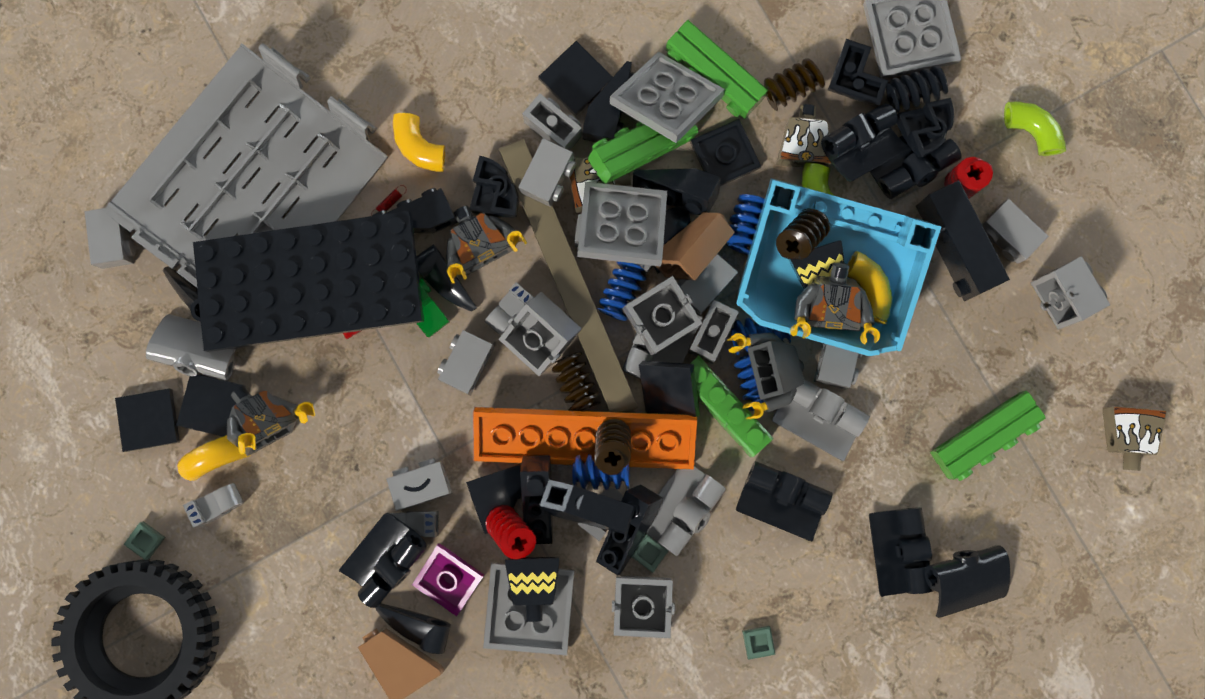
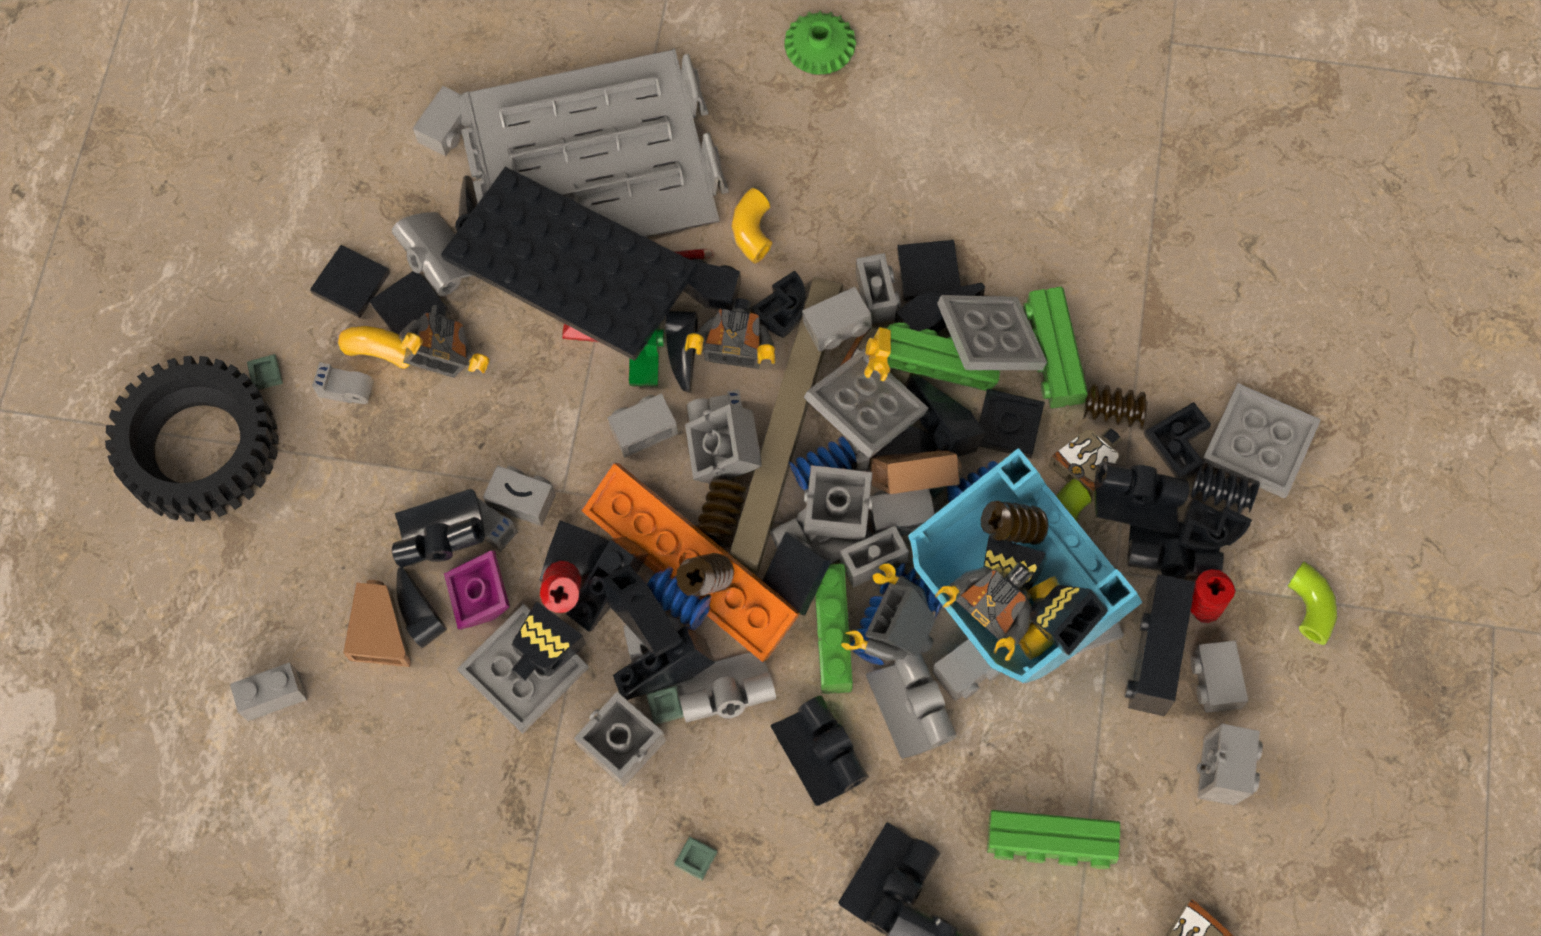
camera: 40 degrees right, 15 degrees down
none -> yellow plate [864,327,891,381]
none -> black torso [1029,585,1108,655]

